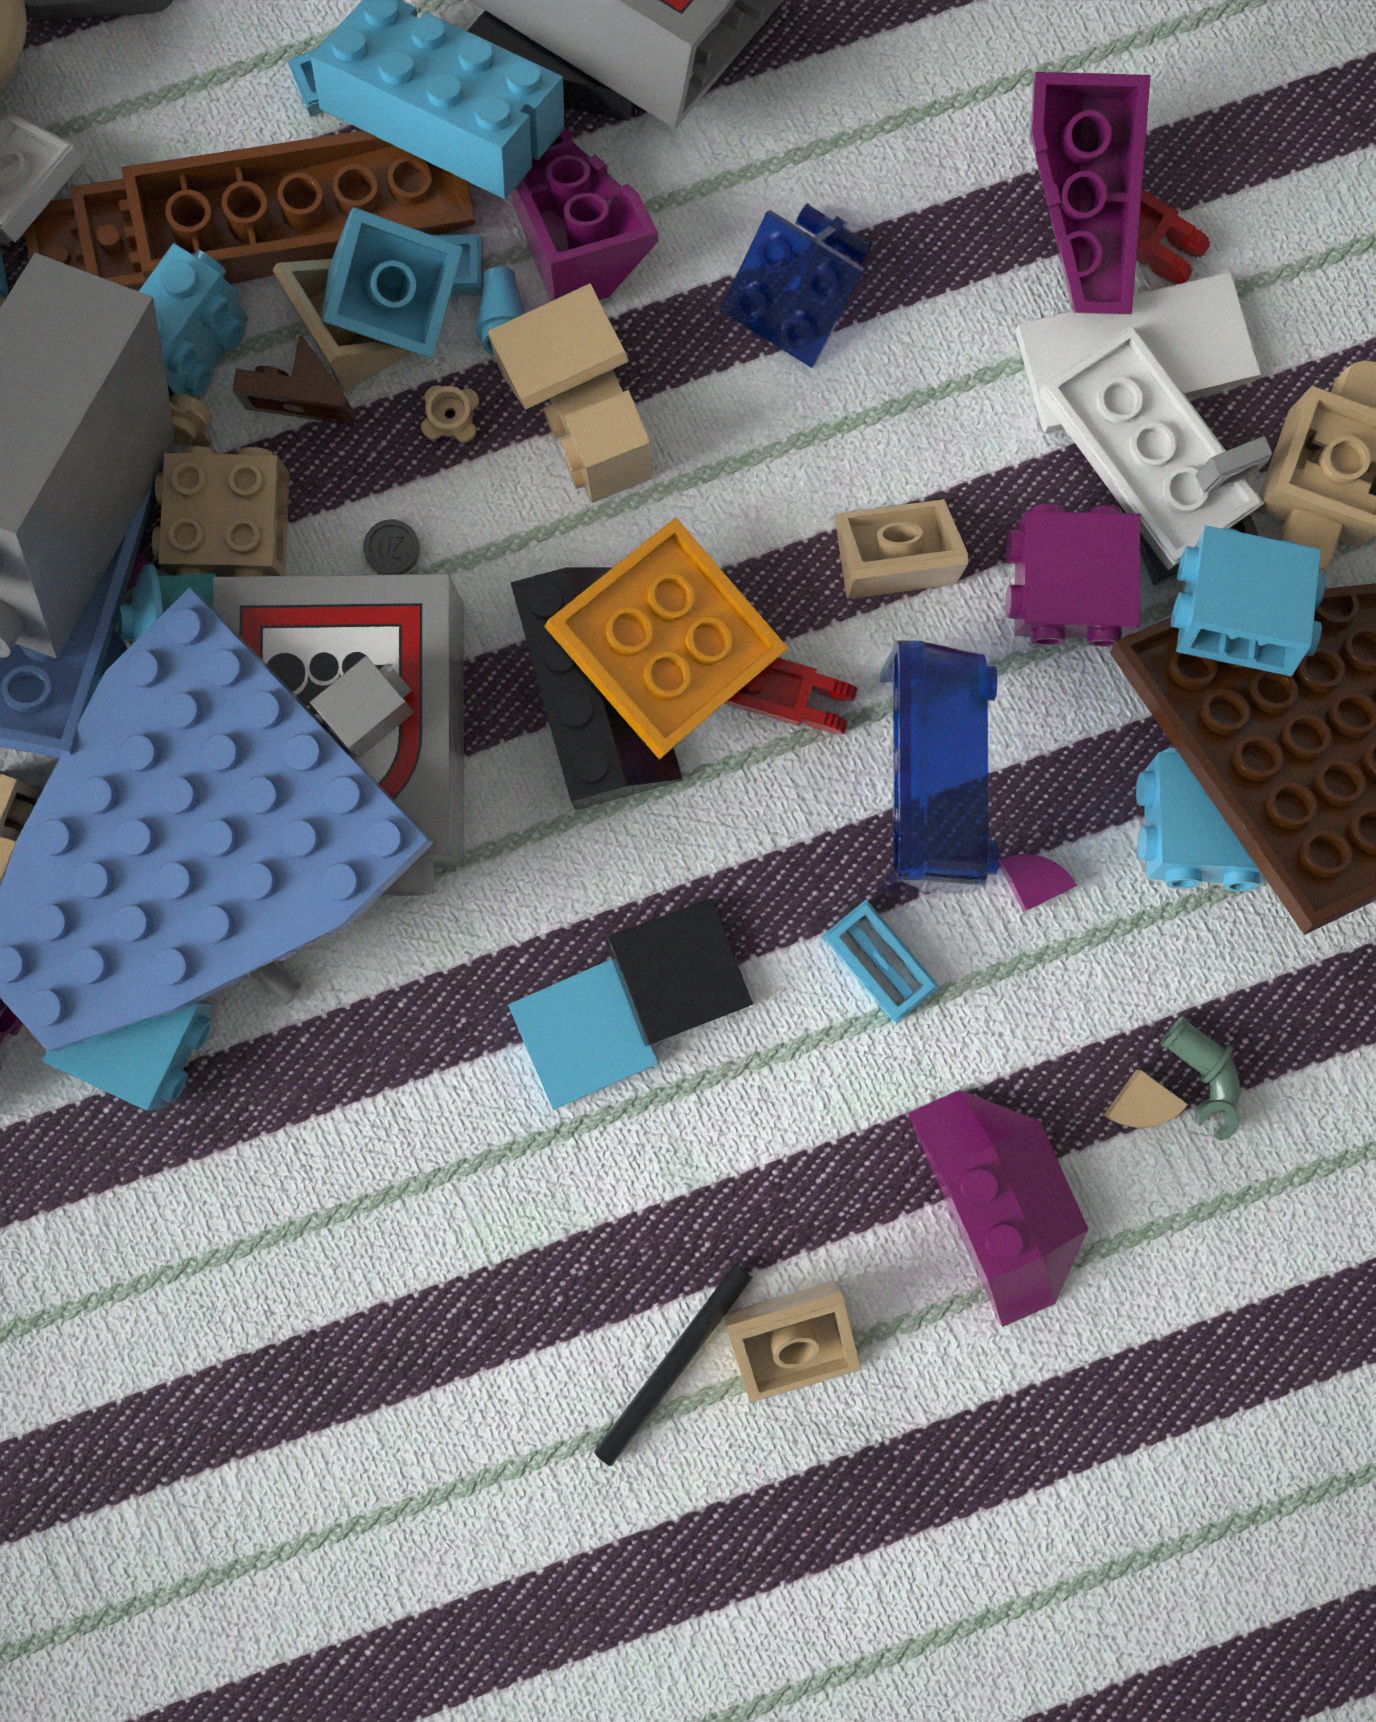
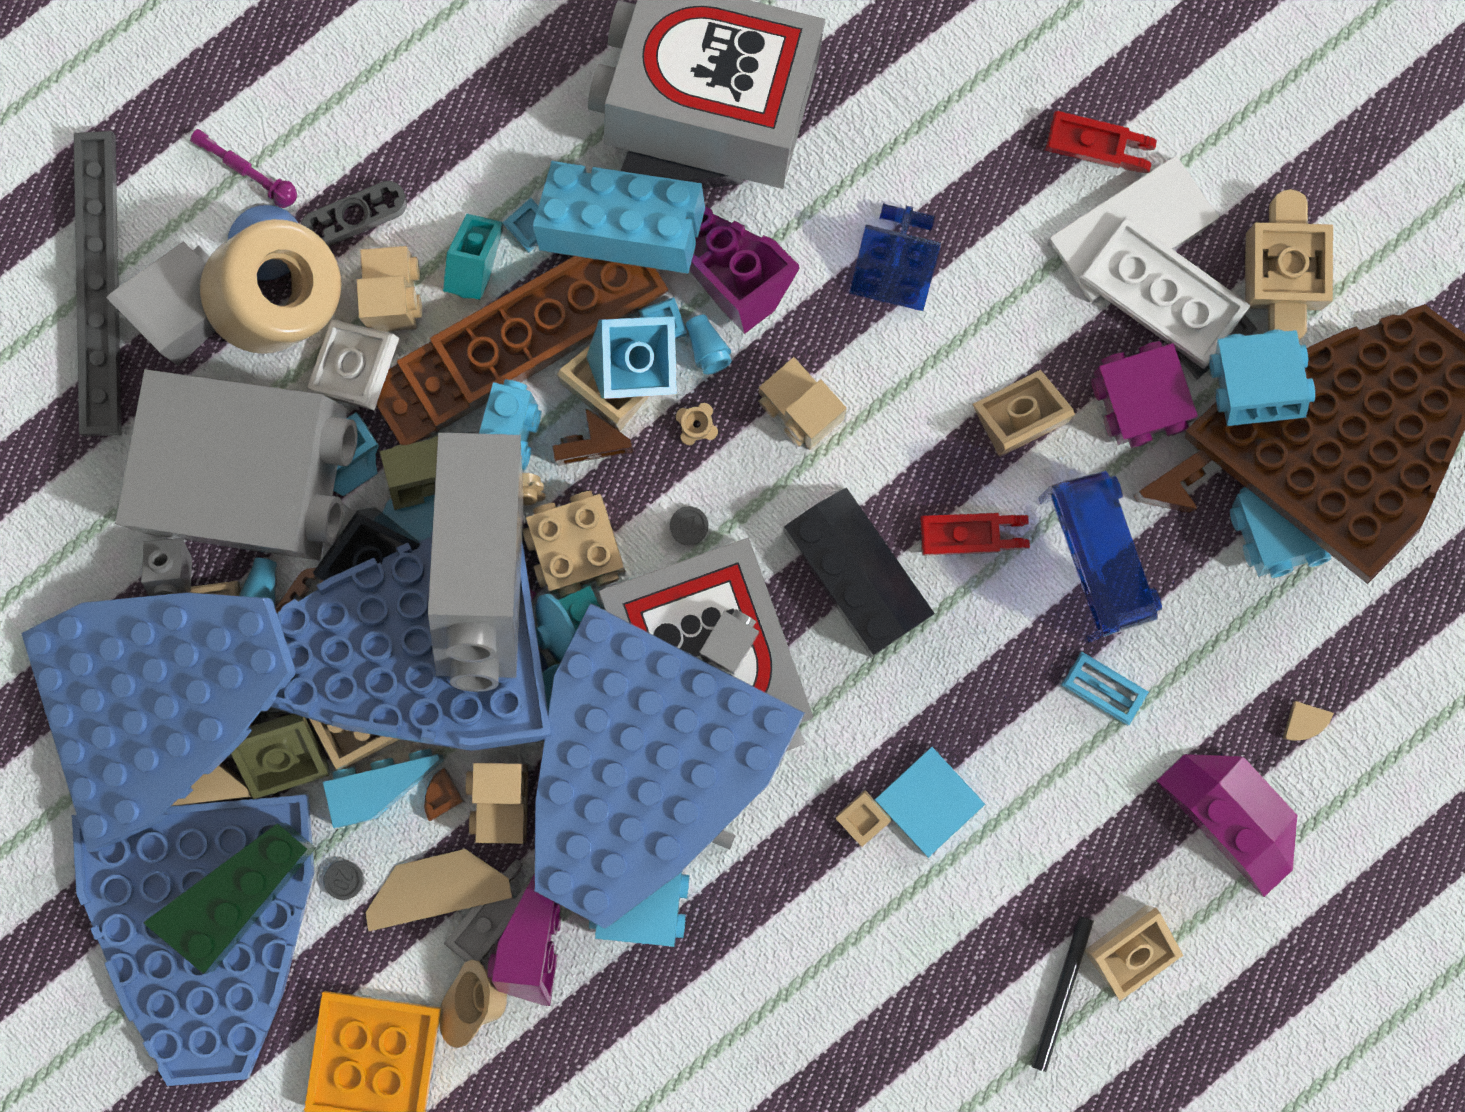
camera: 15 degrees left, 0 degrees up
tan slope [487,283,629,410] -> none
light orange plate [544,517,788,759] -> none
black tile [604,898,753,1046] -> none
magenta tile [998,854,1077,912] -> none
magenta wedge [1030,72,1151,315] -> none
sand green piece [1160,1016,1240,1141] -> none
light grey tile [1195,436,1273,493] -> none
none -> tan brick [356,246,422,332]
none -> teal slope [443,214,503,300]
none -> tan plate [836,790,891,847]
none -> reddish brown slope [1133,449,1212,513]

